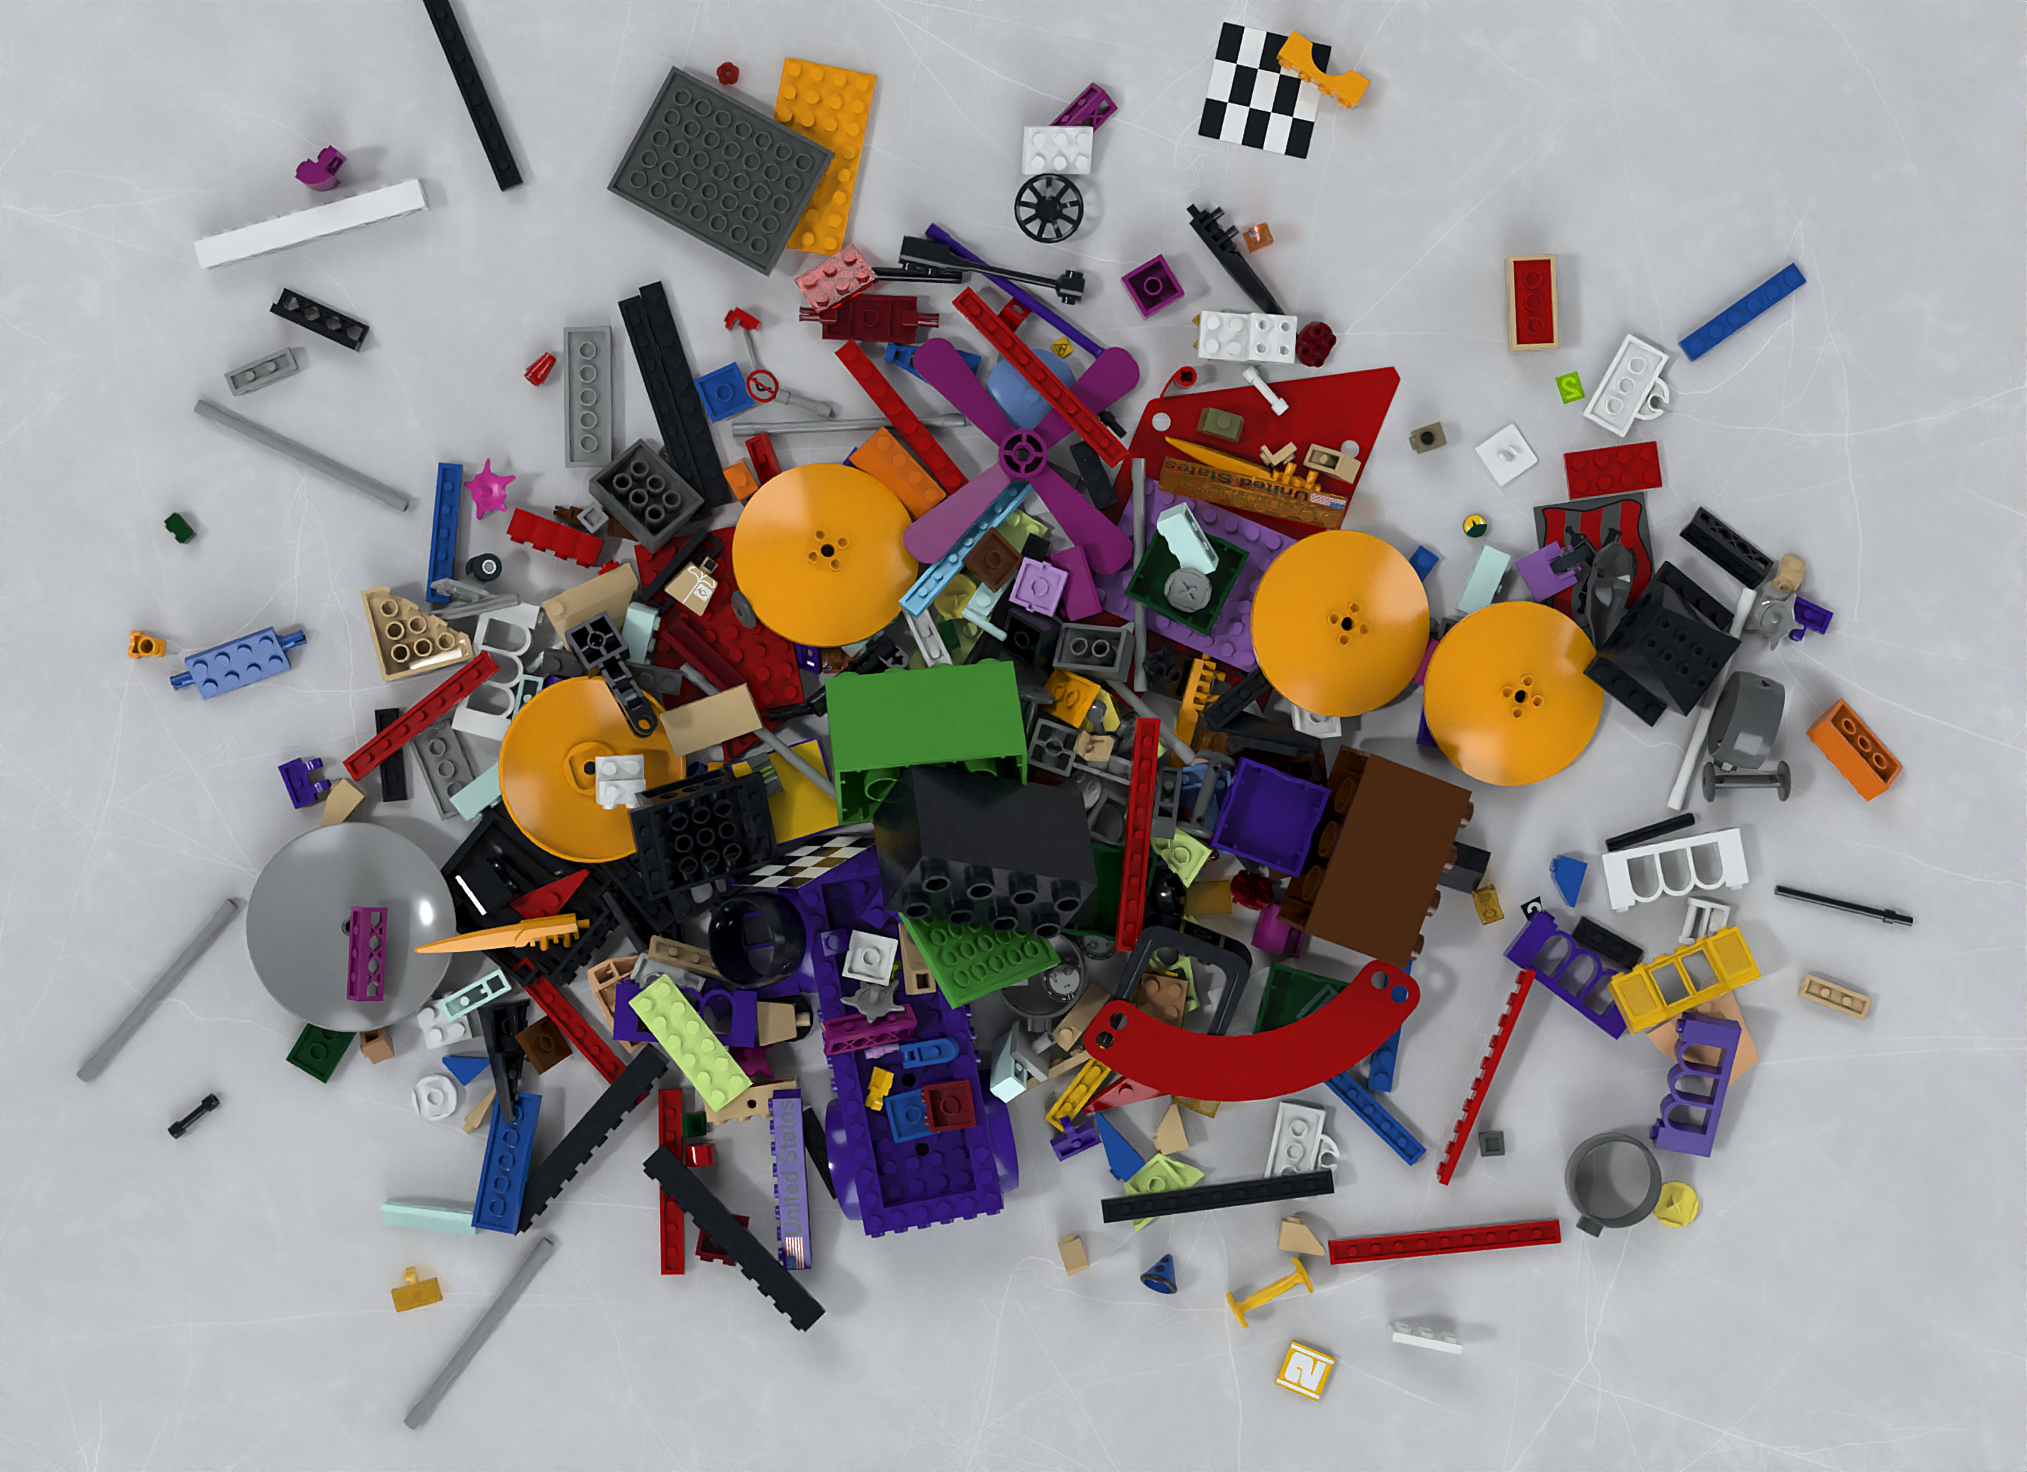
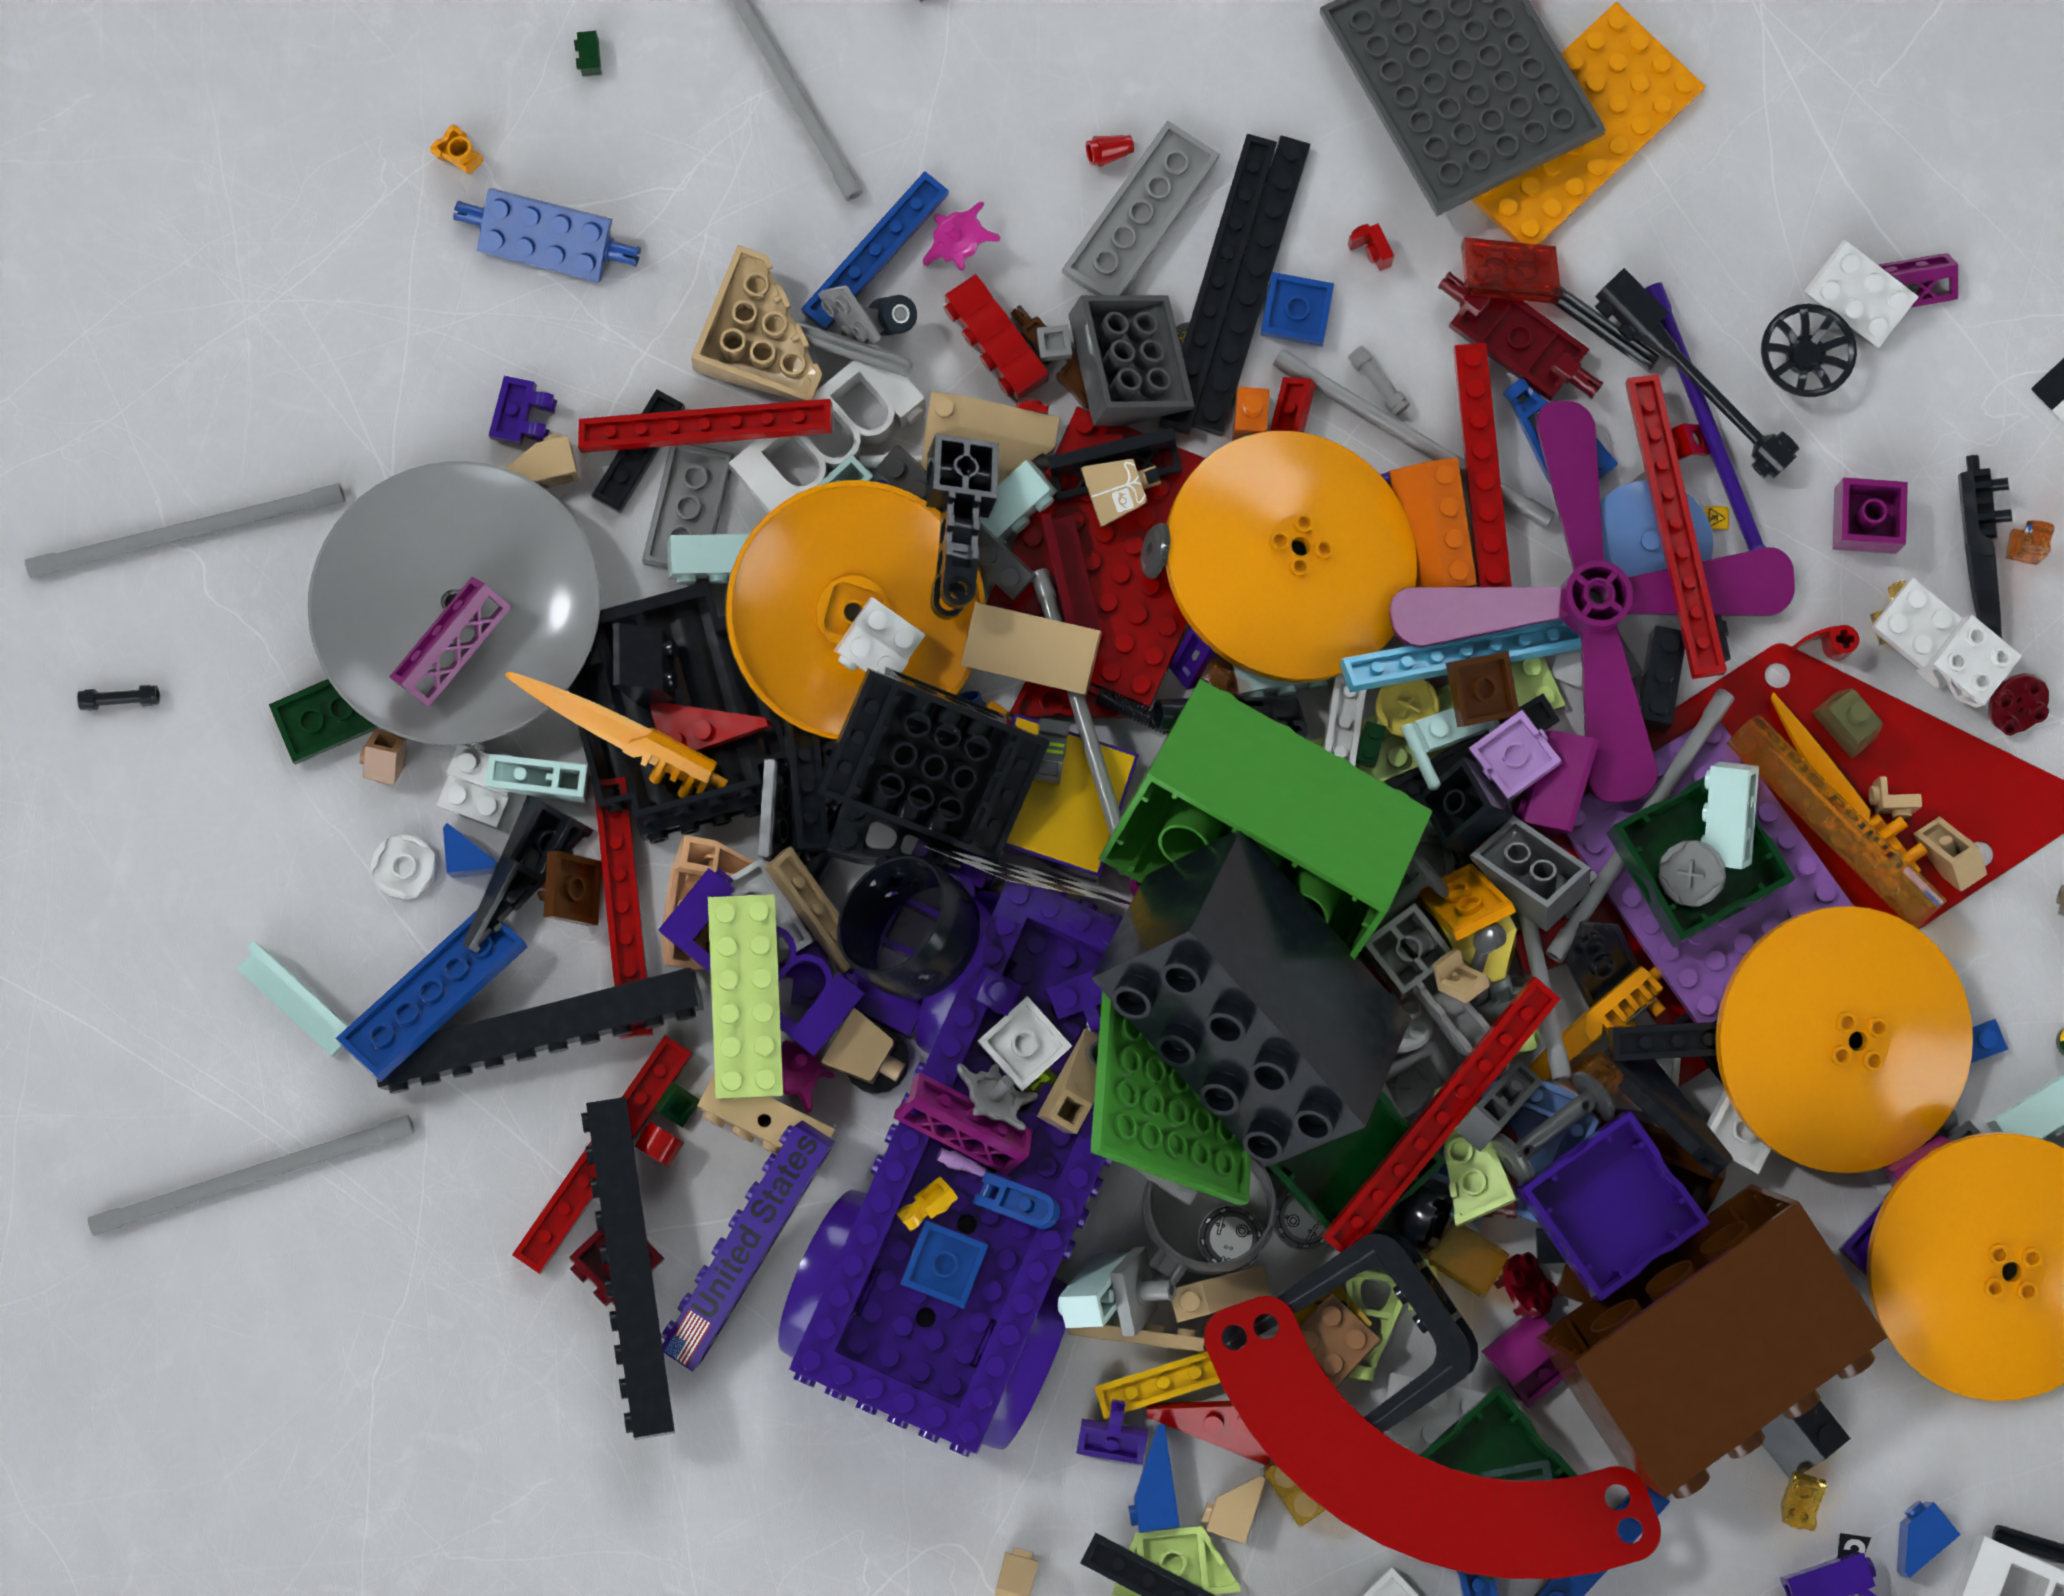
camera: 35 degrees right, 10 degrees down
clear yellow plate [391,1266,443,1313] -> none
tan piece [462,1086,497,1134] -> none
piece [743,329,779,403] -> none
black tile [803,1106,837,1200] -> none
dark red plate [921,1079,978,1133] -> none
white bar [1242,366,1289,416] -> none

